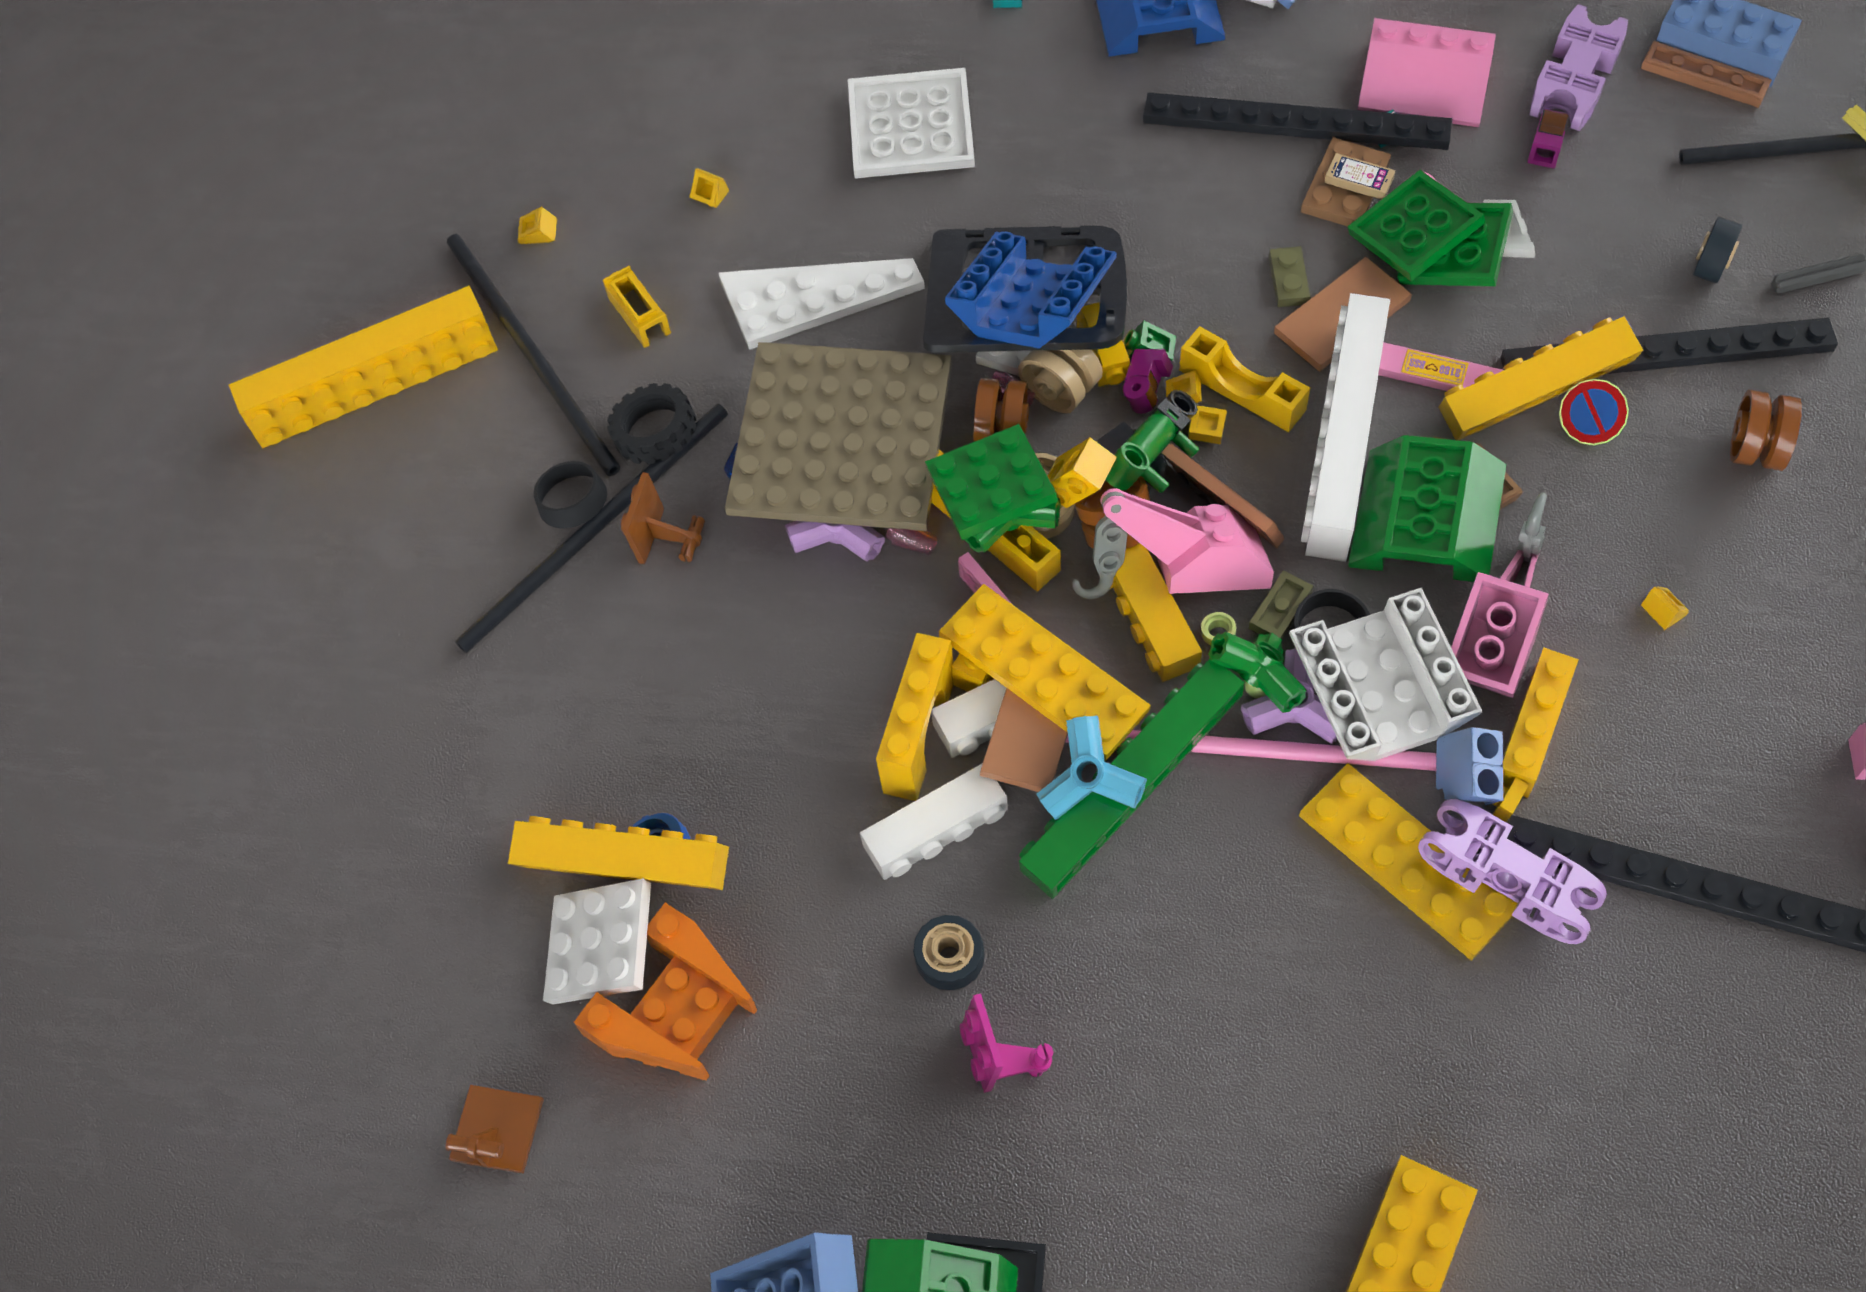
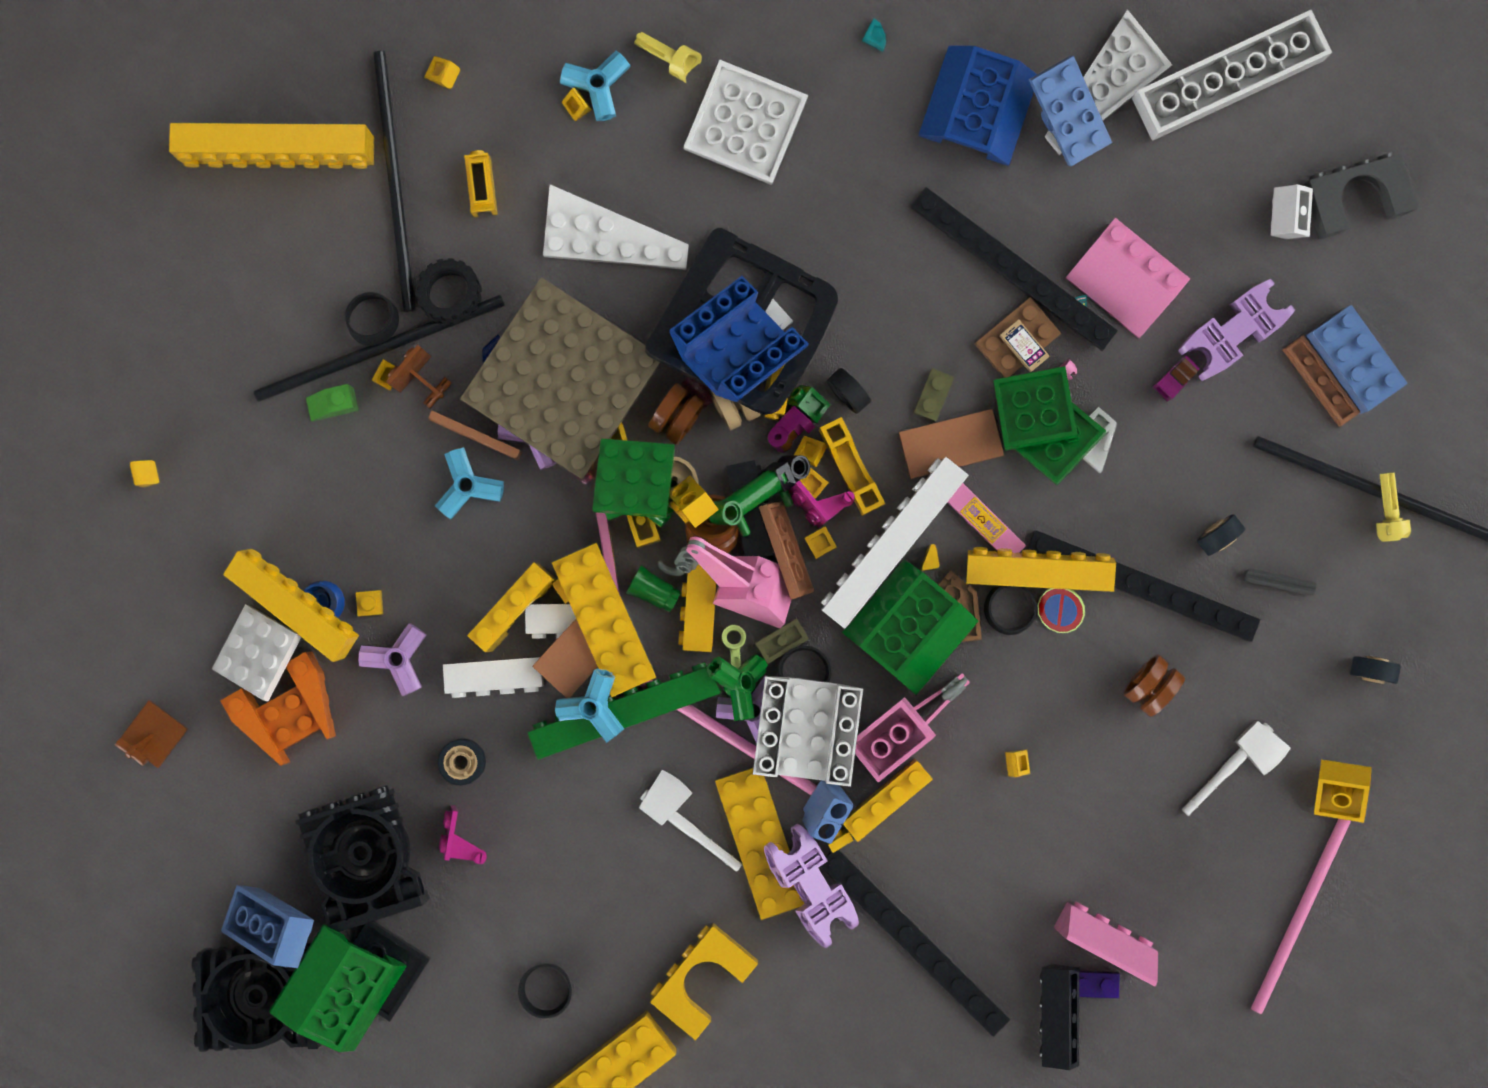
camera: 15 degrees right, 25 degrees up
none -> yellow slope [130,460,159,487]
none -> black brick [295,785,430,932]
none -> bright green slope [306,384,359,422]
none -> yellow plate [356,590,383,616]
none -> lavender piece [358,623,427,696]
none -> yellow slope [371,359,395,390]
none -> nougat tile [428,411,523,460]
none -> medium azure piece [435,447,504,520]
none -> black tyre [518,964,572,1019]
none -> medium azure piece [560,51,631,121]
none -> green plant [625,564,681,612]
none -> light yellow piece [634,32,702,83]
none -> white piece [639,770,742,872]
none -> yellow arch [650,923,758,1040]
none -> dark pink plate [789,480,855,528]
none -> yellow plate [804,526,837,559]
none -> black tyre [827,368,871,414]
none -> yellow slope [920,544,940,571]
none -> black tyre [984,585,1037,635]

